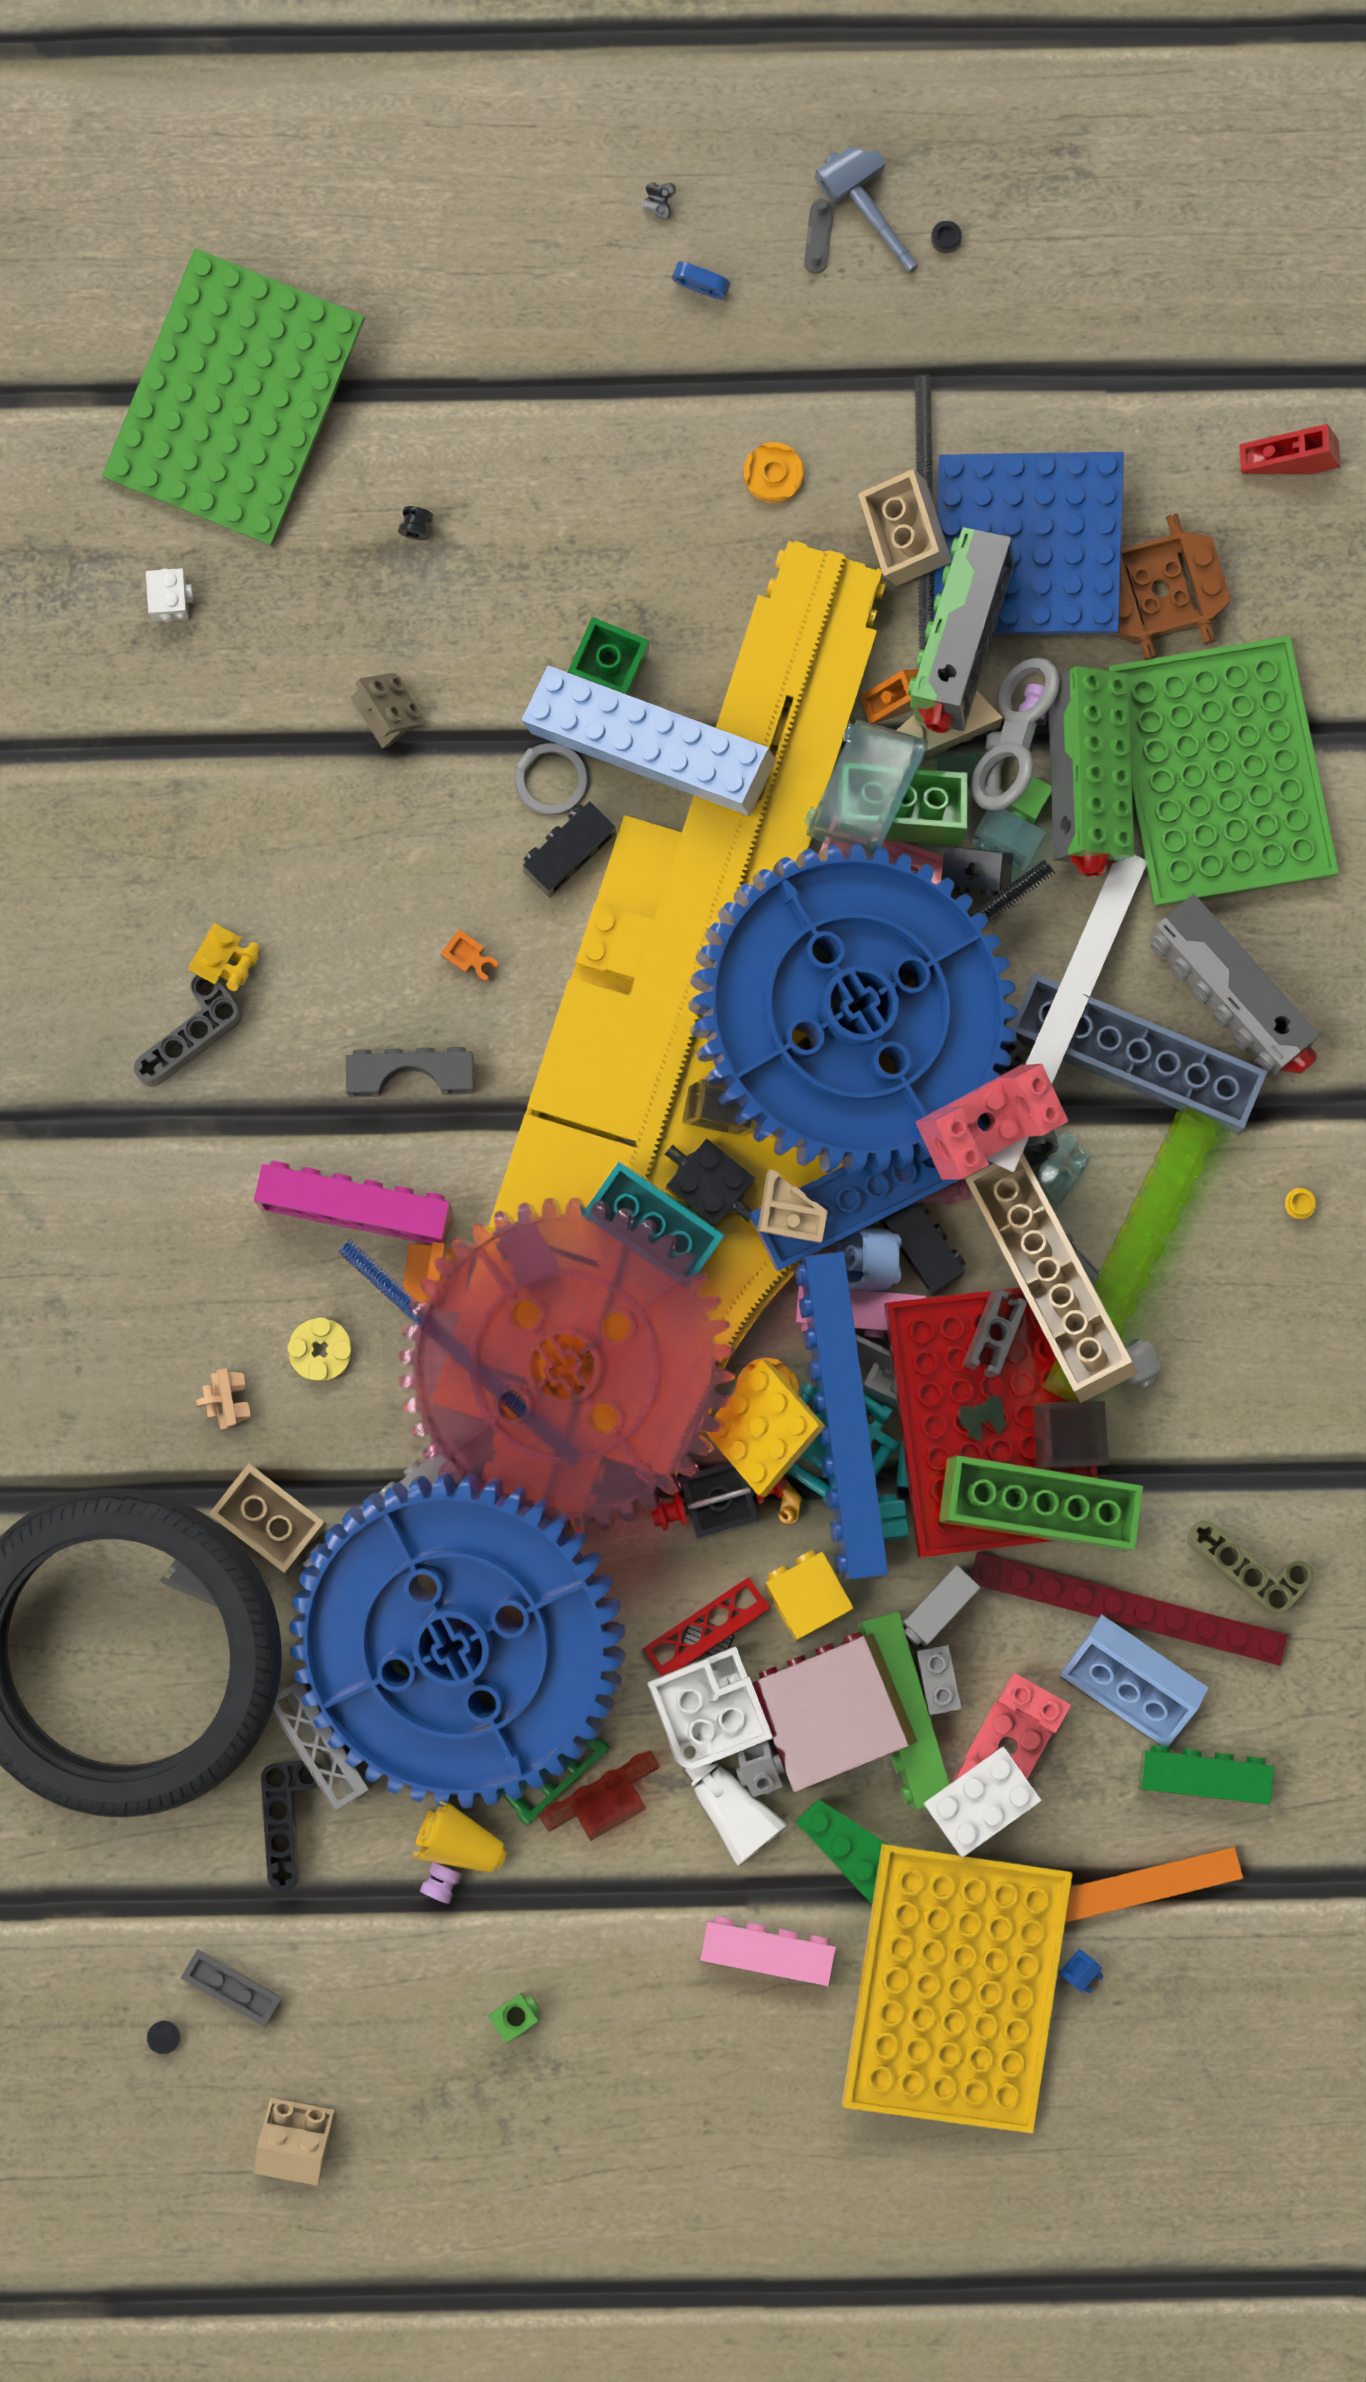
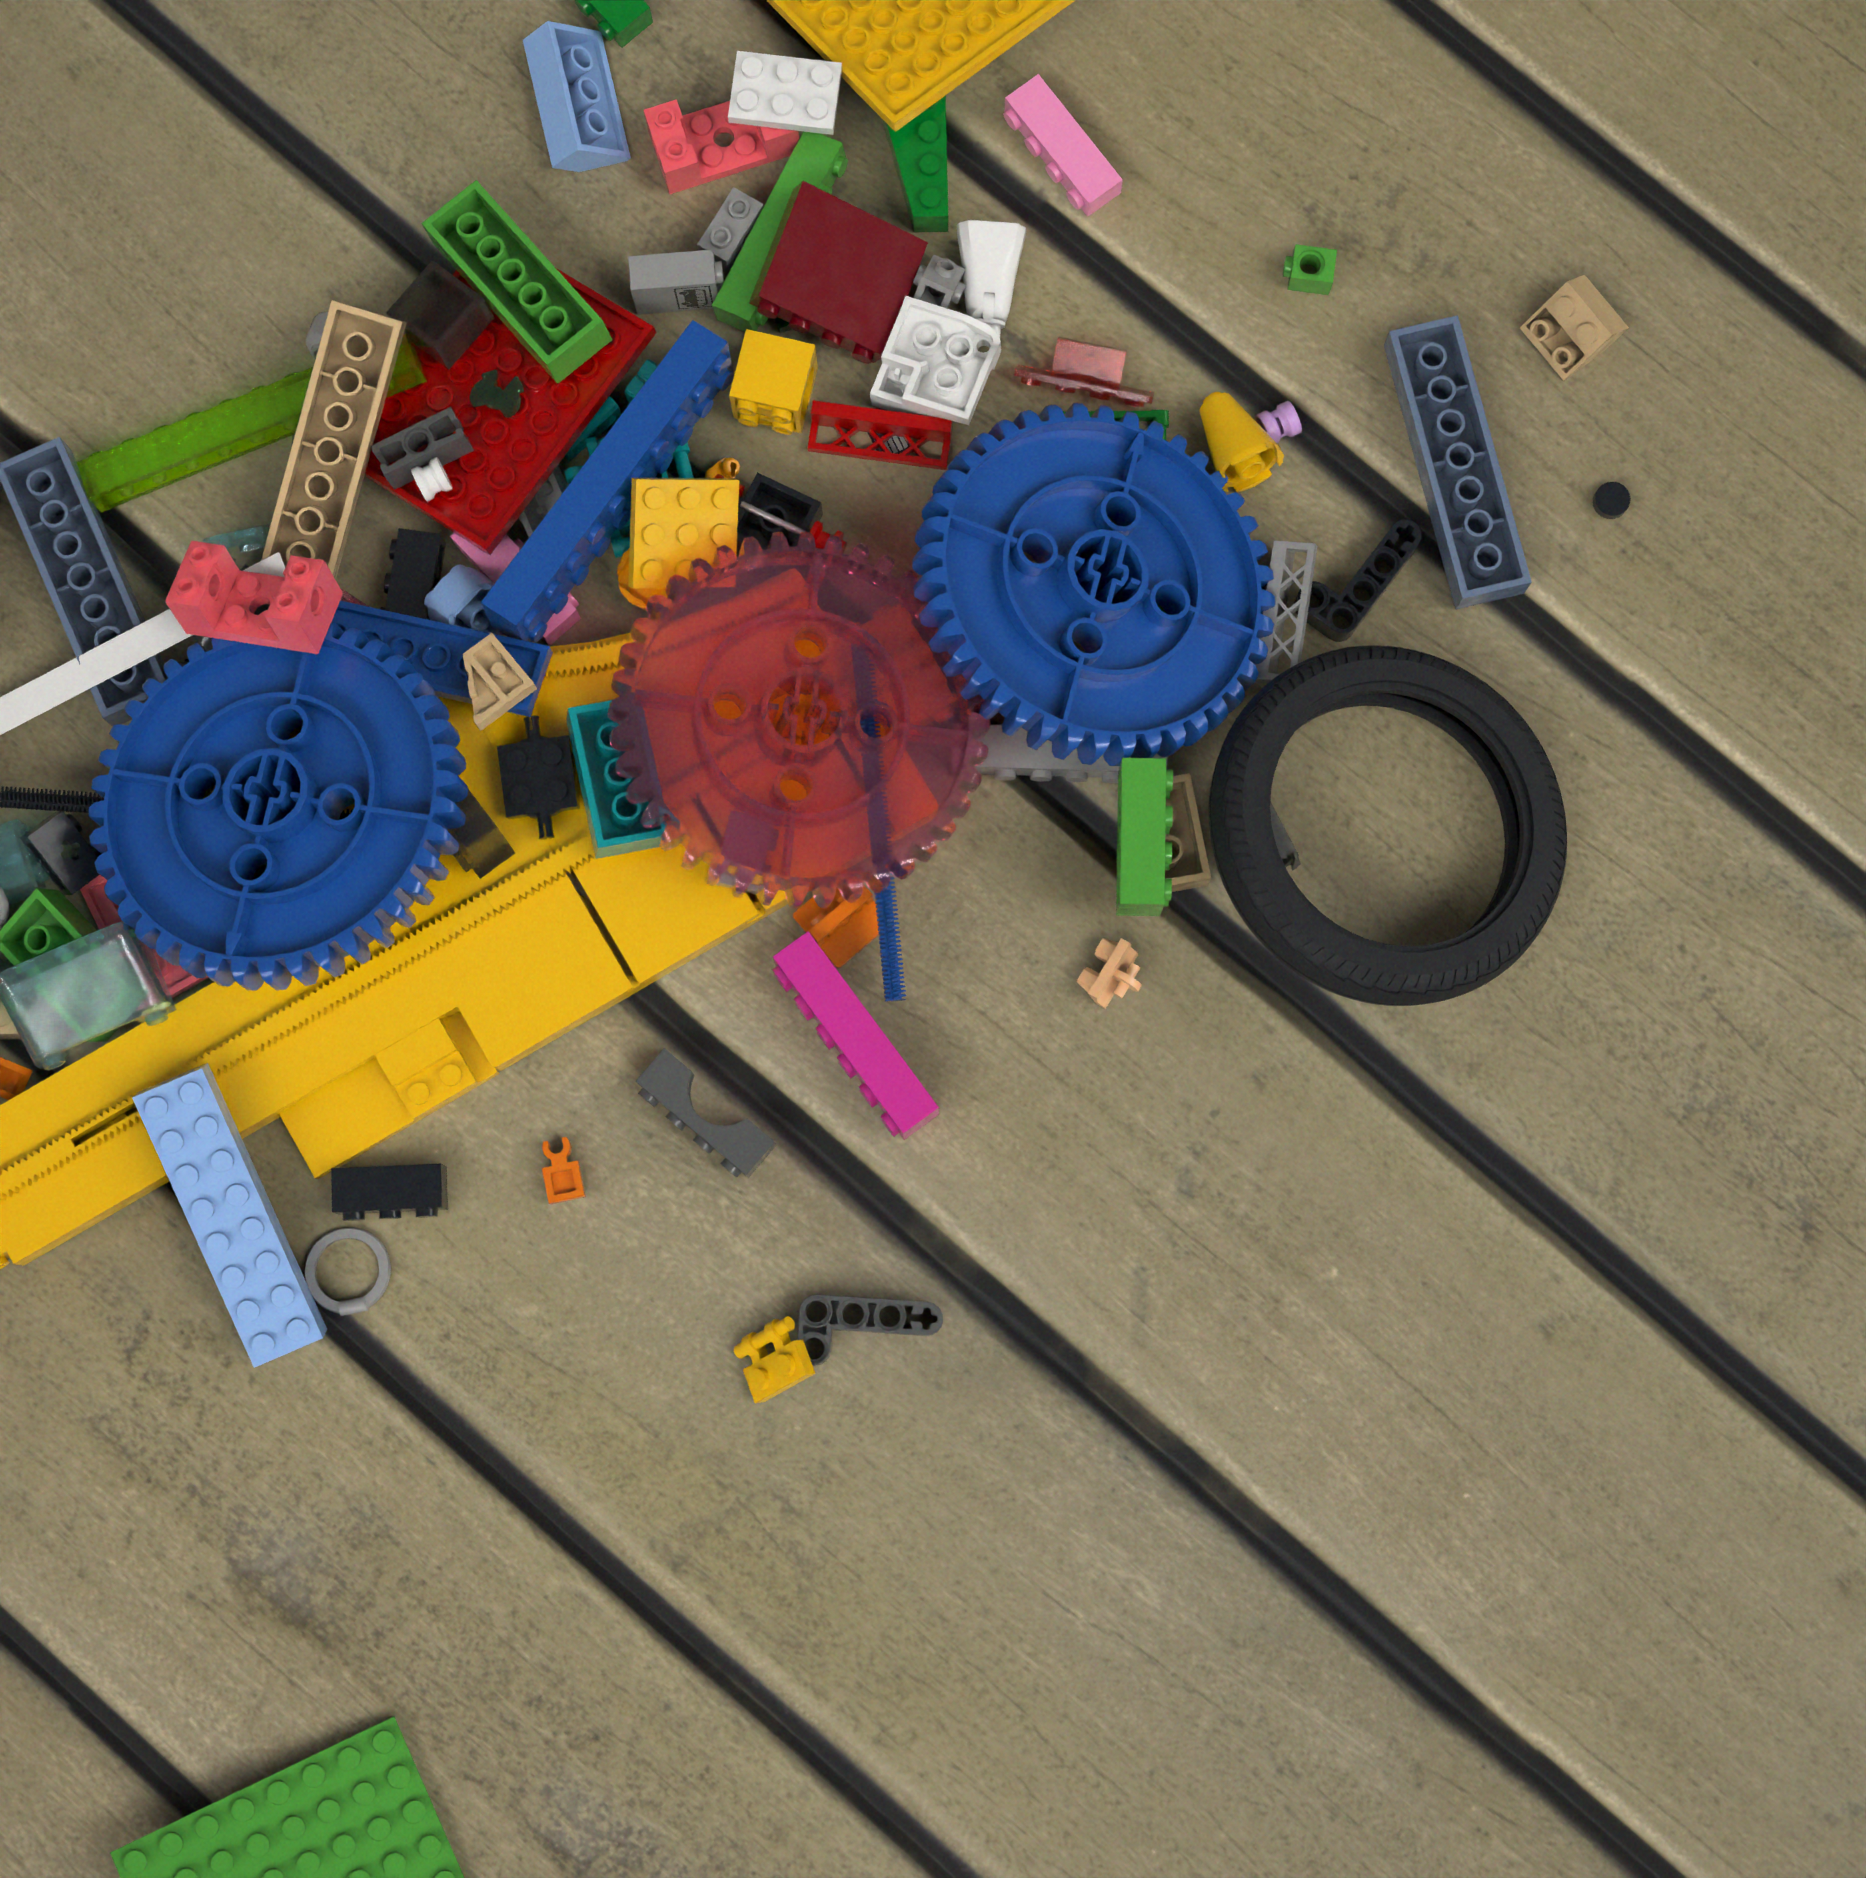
camera: 135 degrees left, 0 degrees up
white head [146,568,193,622] -> none
dark grey plate [181,1949,282,2027] -> none
light yellow plate [287,1317,352,1382] -> none
dark tan bracket [350,673,426,748] -> none
black wheel [398,506,434,541] -> none
green brick [567,617,649,696] -> none
dark red plate [970,1552,1288,1666] -> none
olive beam [1187,1521,1314,1615] -> none
yellow plate [1284,1188,1317,1220] -> none
none -> white wheel [411,457,453,502]
none -> bright green brick [1116,758,1173,916]
none -> sand blue brick [1384,315,1532,610]

